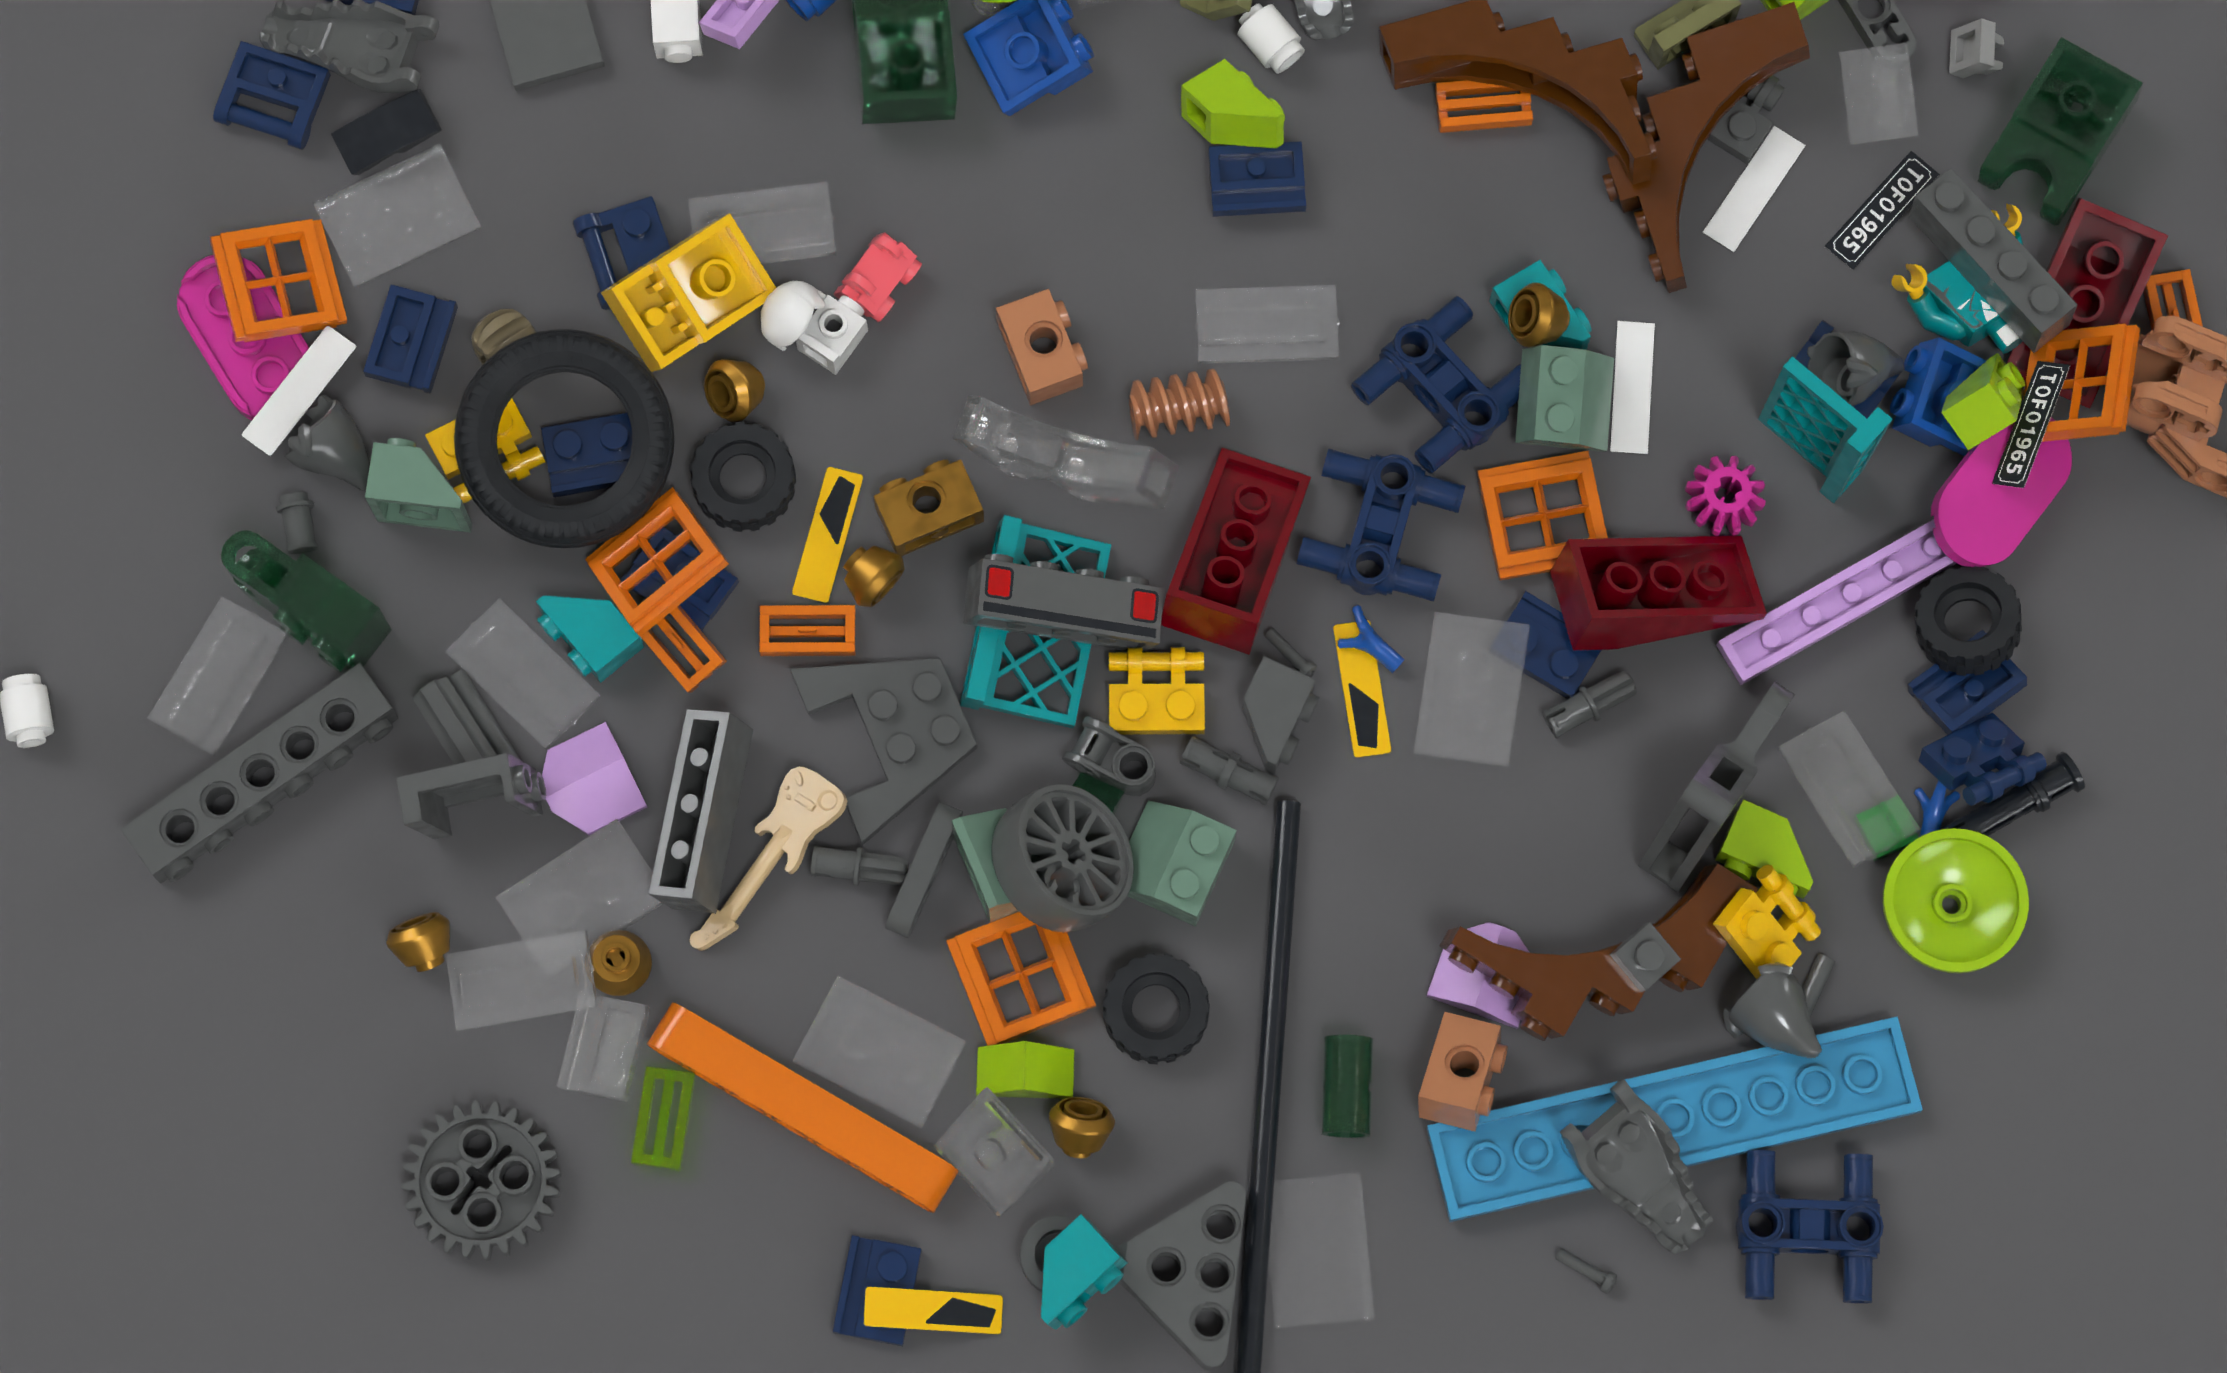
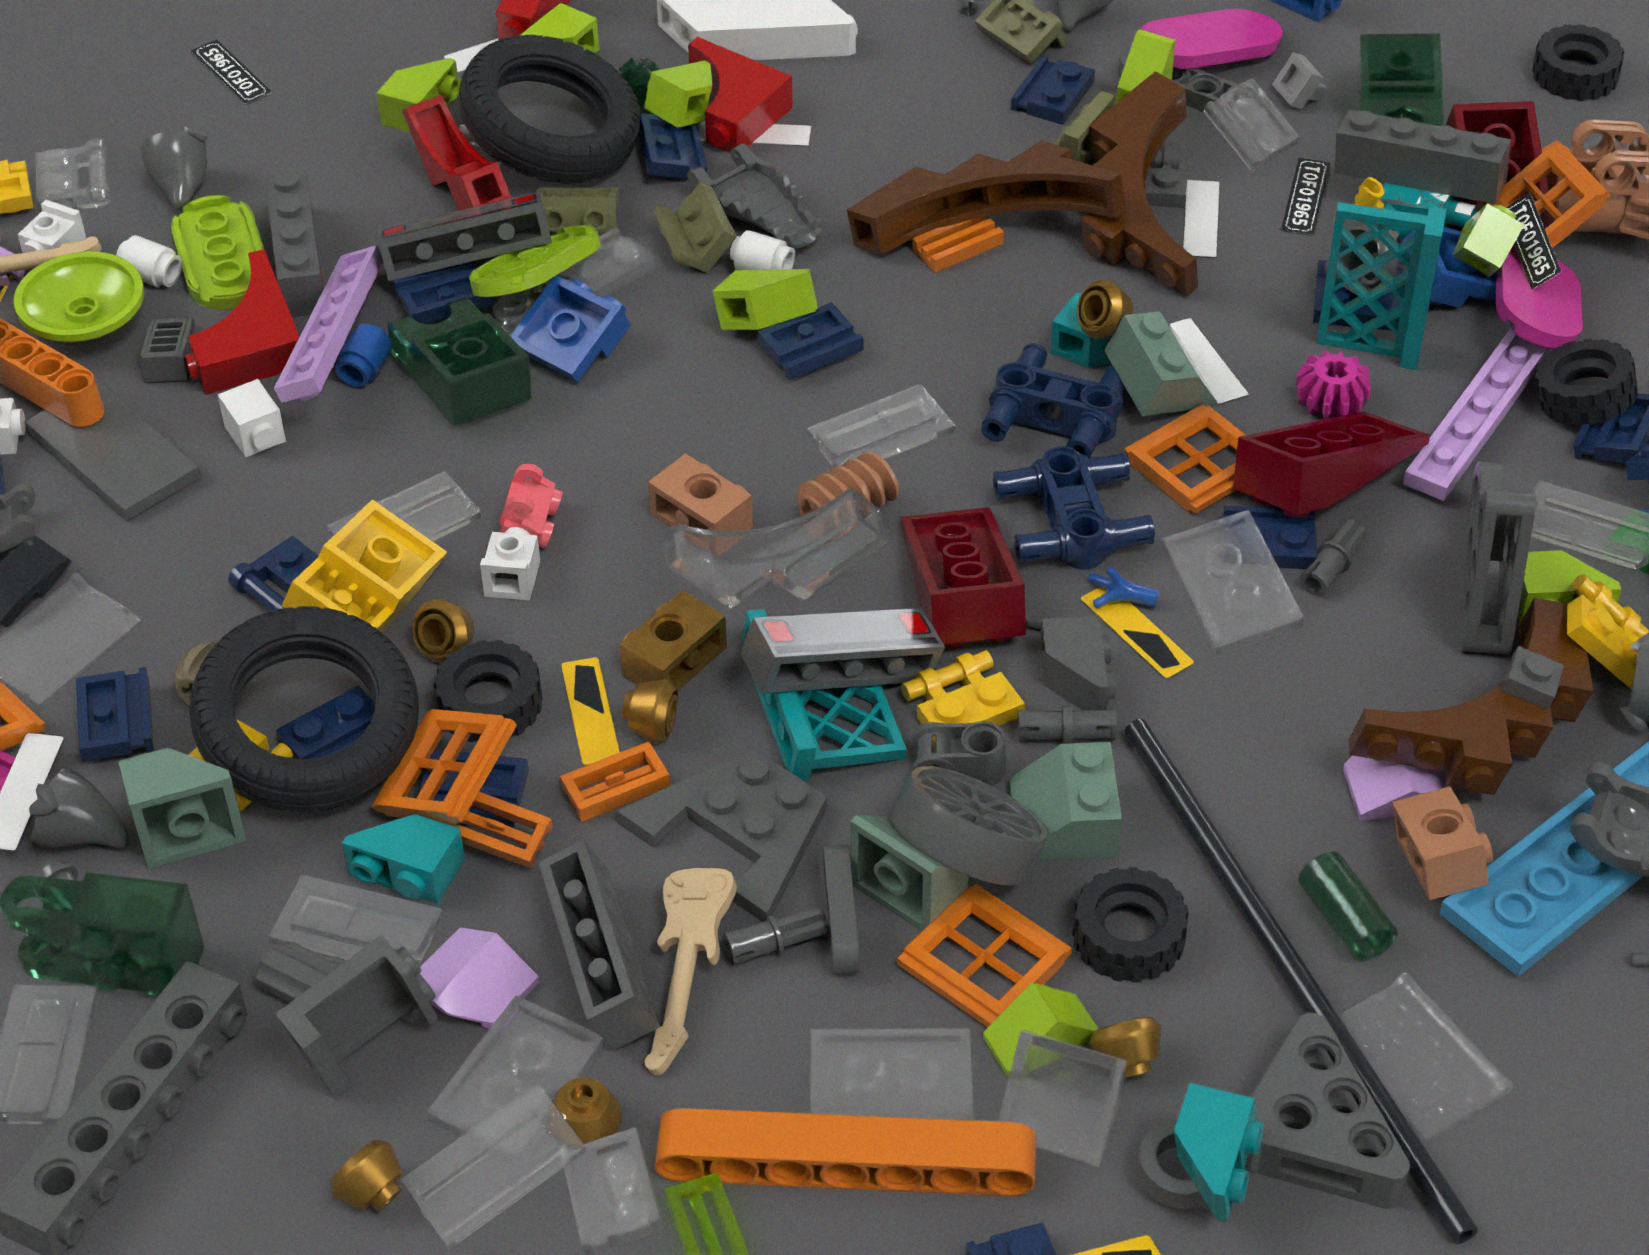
camera: 25 degrees left, 30 degrees down
white hair [761,280,826,351] -> none

